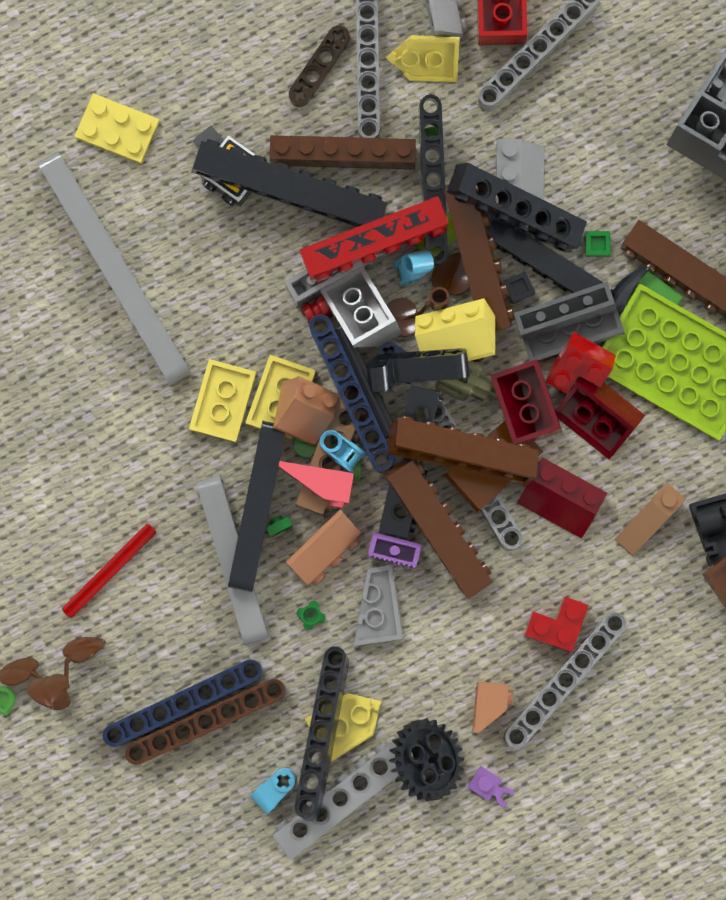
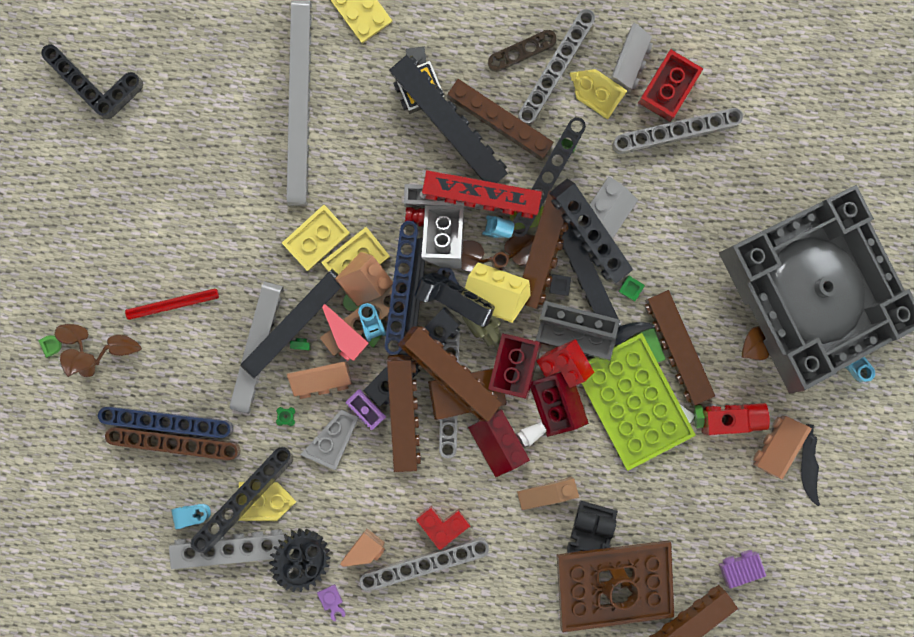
camera: 25 degrees right, 5 degrees up
none -> white cone [516,422,546,447]

